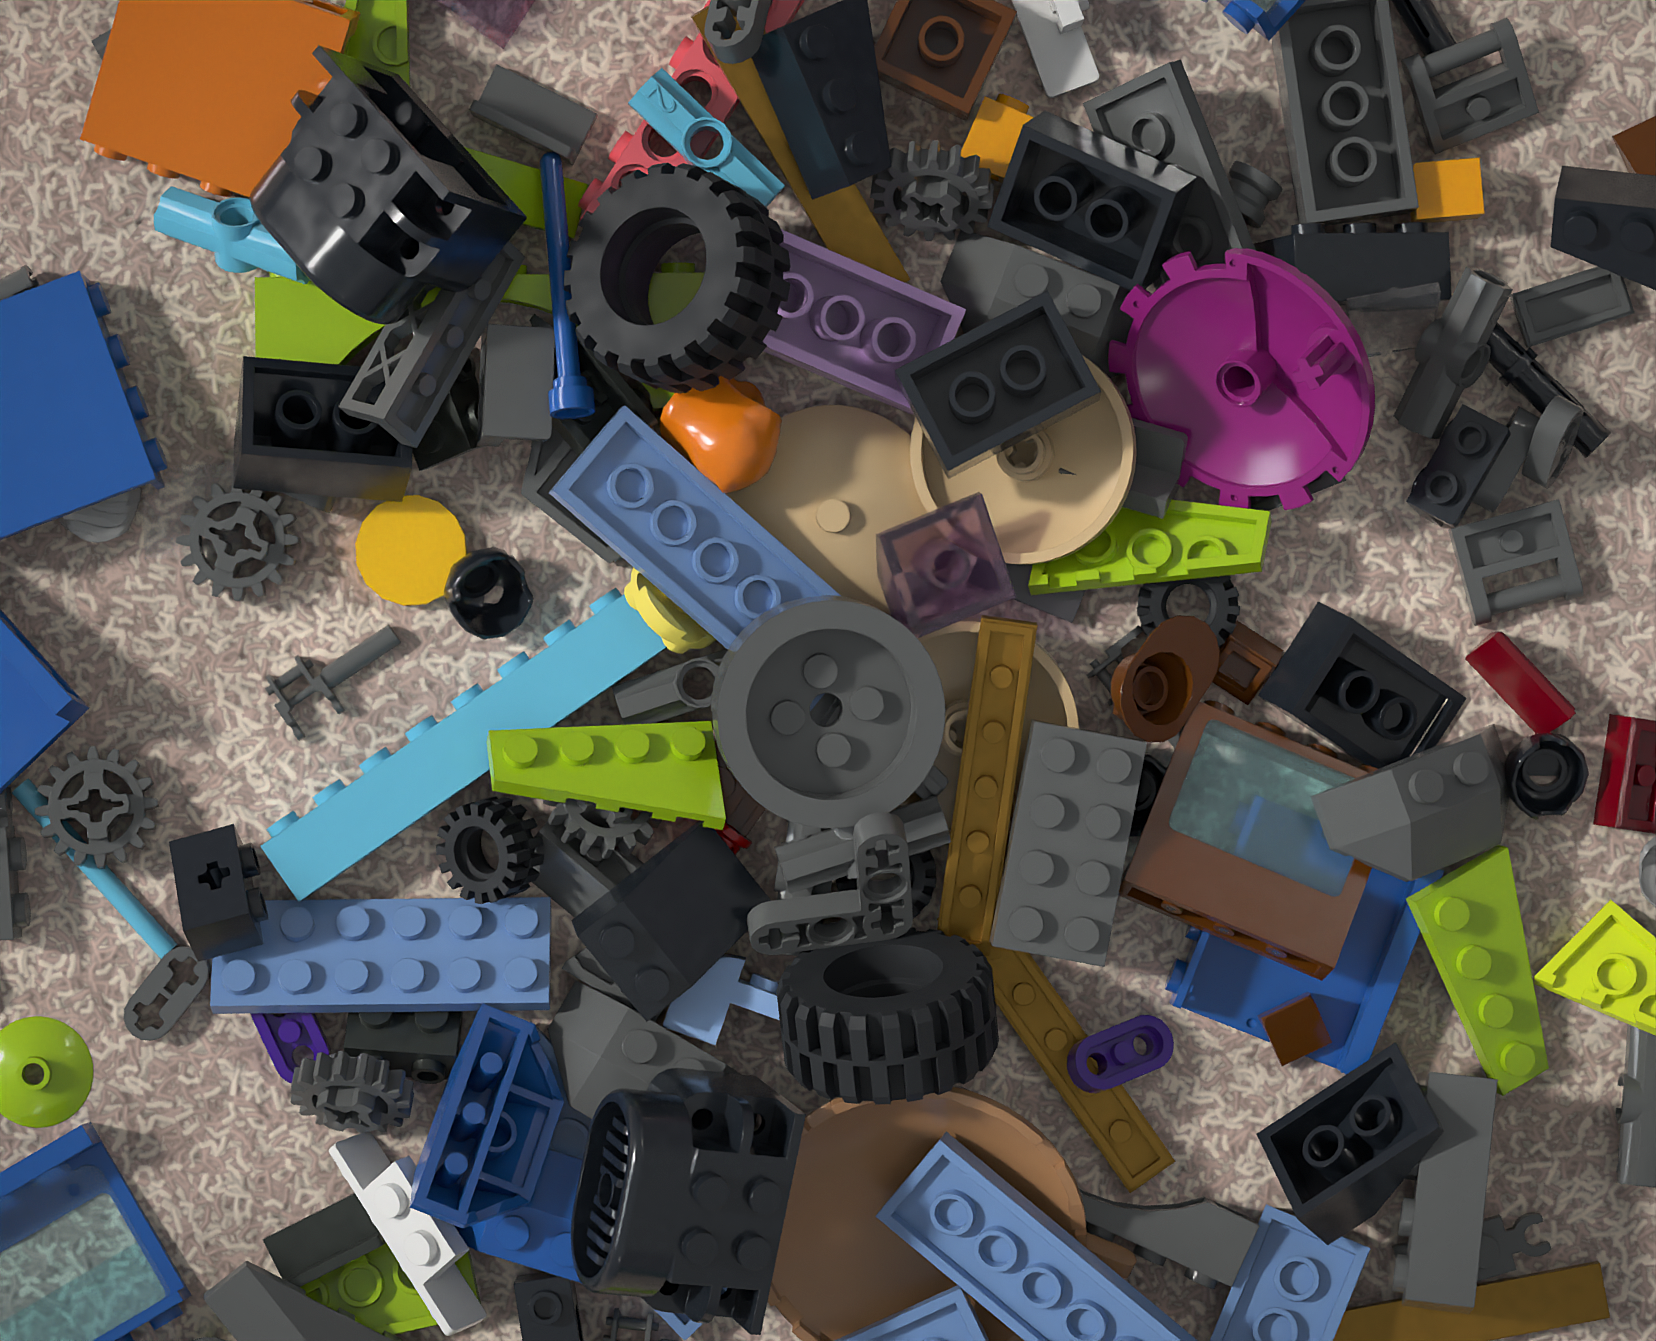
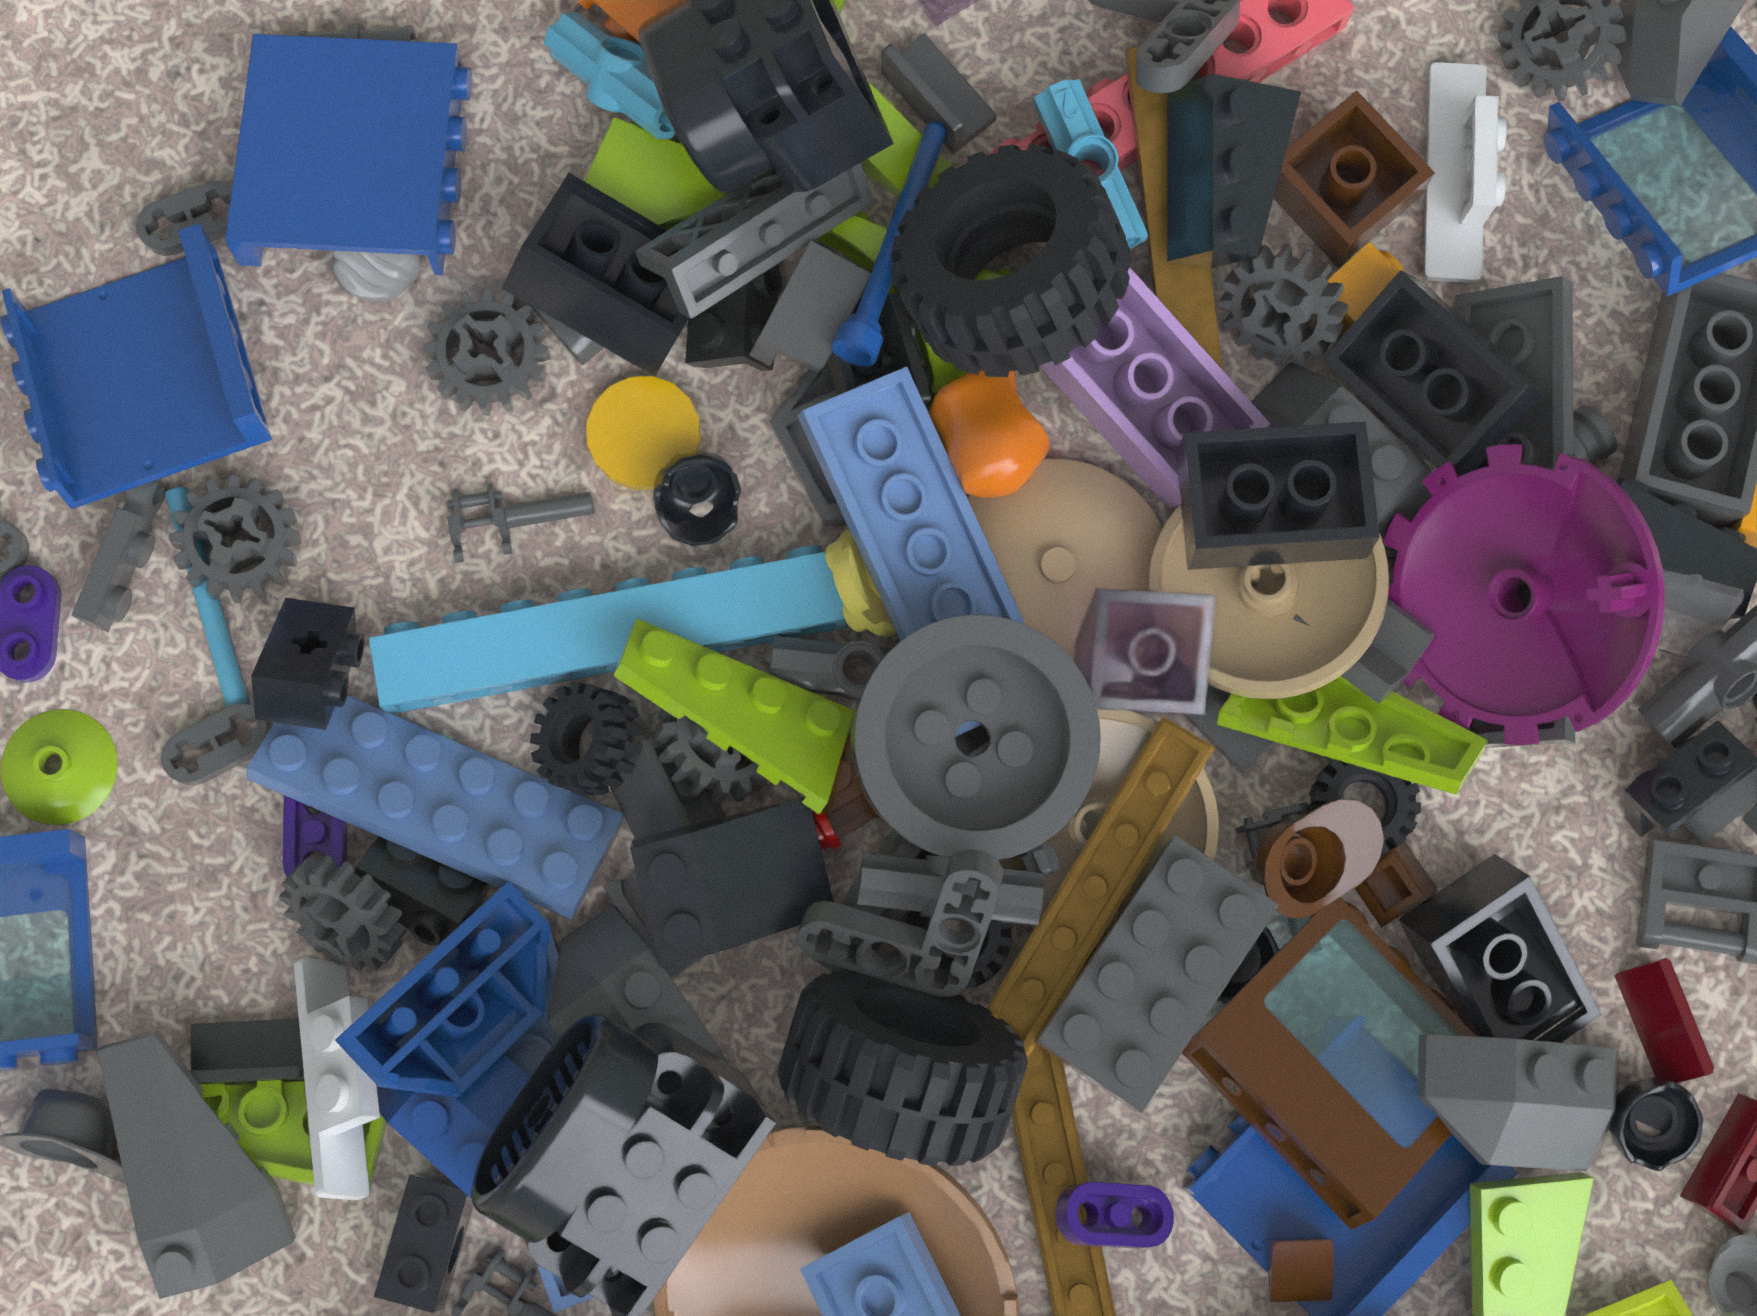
camera: 15 degrees right, 10 degrees down
light blue brick [662,954,780,1045] -> none

